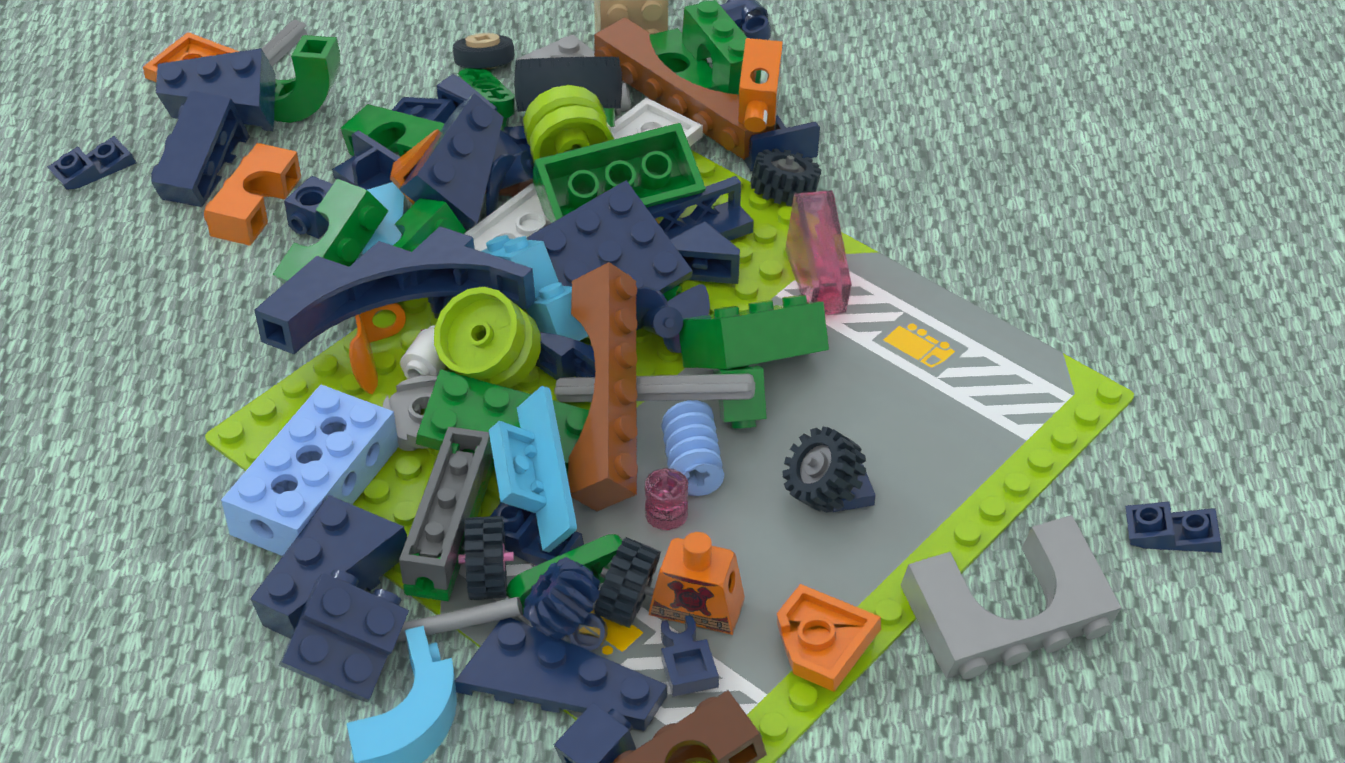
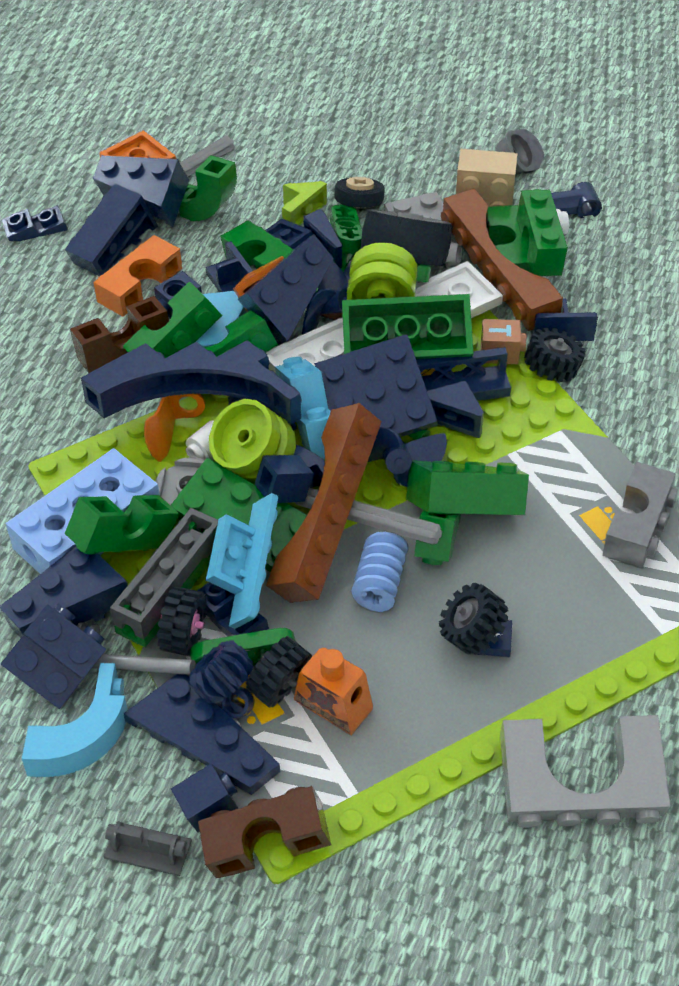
camera: 20 degrees right, 5 degrees up
clear pink wheel [644,468,688,530] -> none
dark blue plate [661,616,719,697] -> none
orange torso [738,38,783,132] -> none
dark blue hinge [742,15,771,40] -> none
orange plate [776,584,881,692] -> none
clear pink slope [785,190,852,315] -> none
none -> green arch [65,495,179,555]
none -> reddish brown arch [70,296,169,373]
none -> dark blue brick [255,455,314,503]
none -> lime slope [282,181,327,226]
none -> nougat brick [481,319,526,364]
none -> flat silver arch [602,461,678,568]

